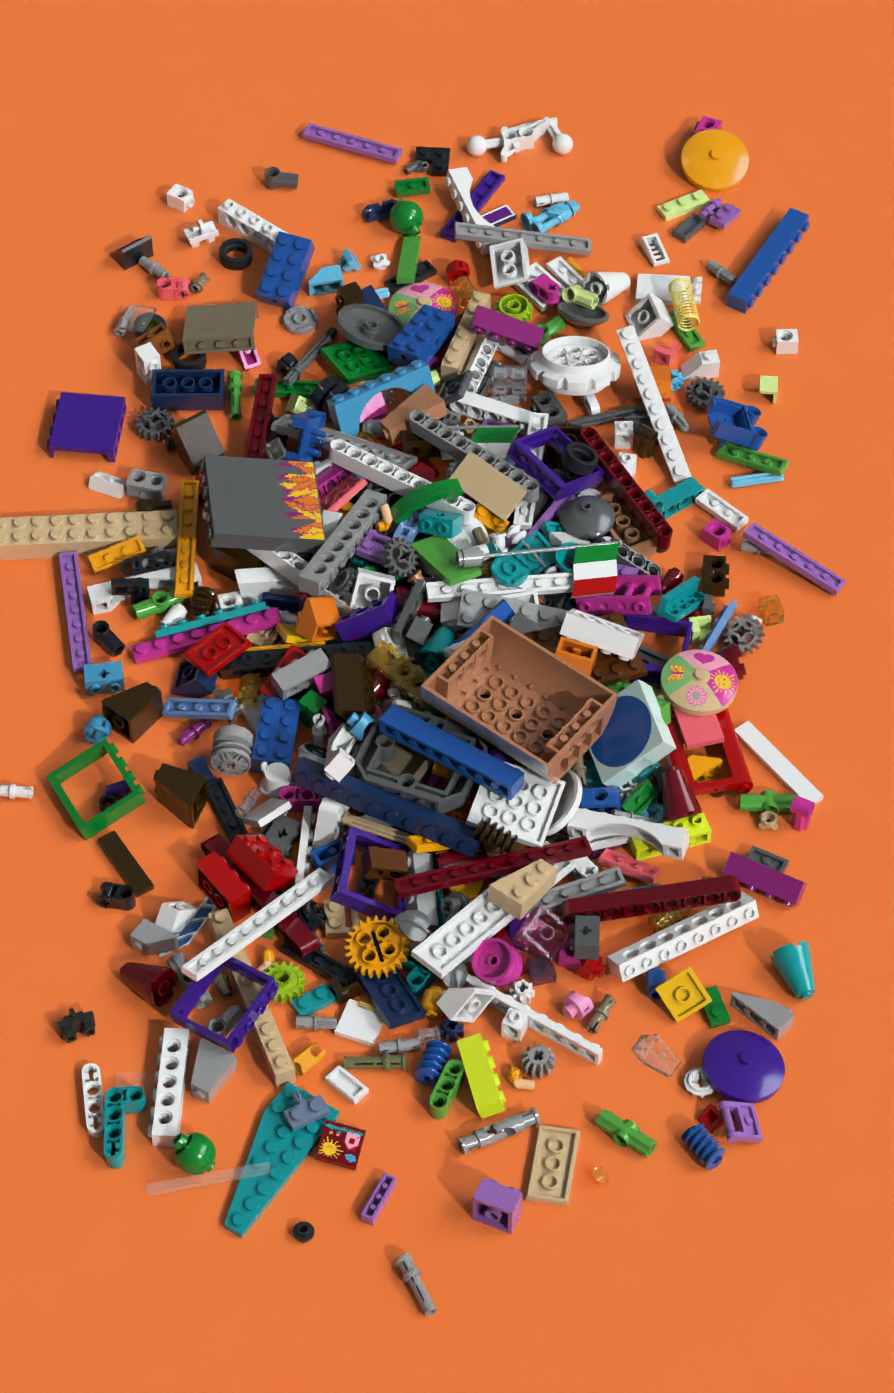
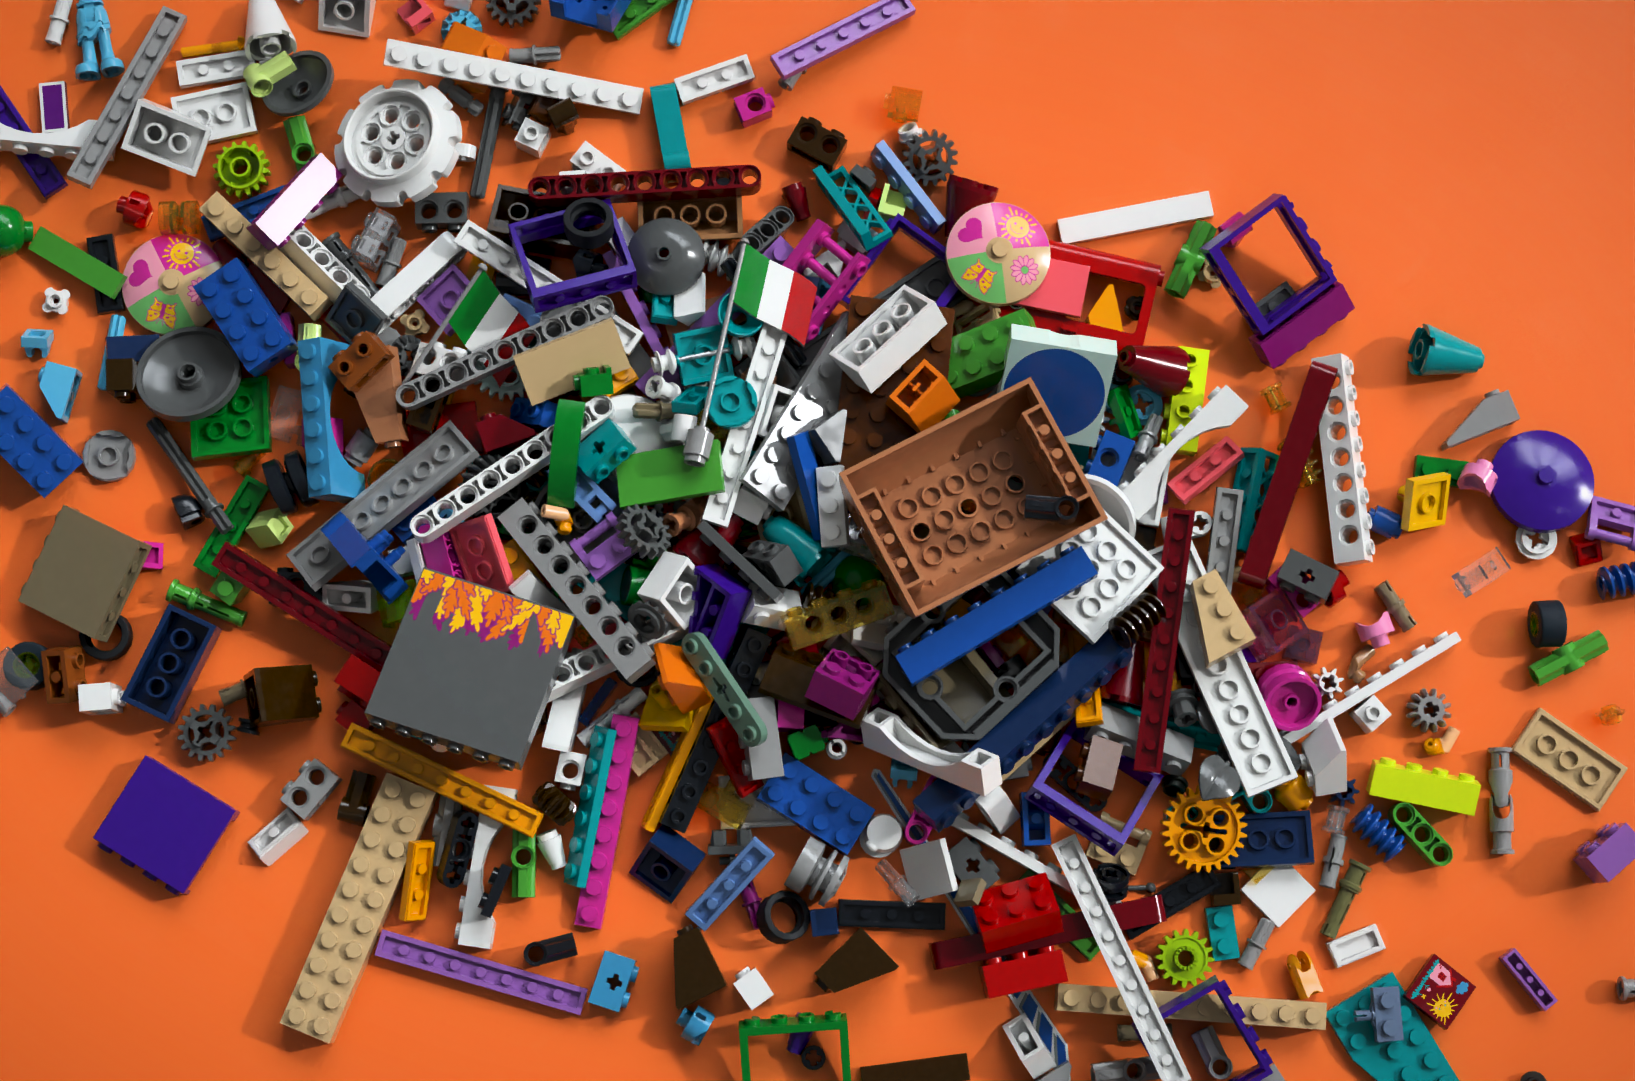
camera: 70 degrees left, 30 degrees up
red tile [183,621,251,678] -> none
slope [298,741,327,765] -> none
dark azure piece [346,712,376,741] -> none
dark pink piece [528,274,560,305] -> none
none -> bright green brick [209,571,250,606]
none -> dark orange brick [328,331,395,392]
none -> light grey axle [438,77,484,117]
none -> green brick [573,365,614,397]
none -> sand green piece [681,632,768,747]
none -> white brick [733,966,774,1010]
none -> black tyre [756,891,810,944]
none -> magenta slope [805,648,881,720]
none -> dark tan tile [953,878,987,908]
none -> black piece [1024,495,1079,525]
none -> dark purple window [1199,193,1337,335]
none -> medium nougat arm [1347,644,1376,683]
none -> bright pink piece [1457,459,1498,497]
none -> black wheel [1527,600,1567,648]

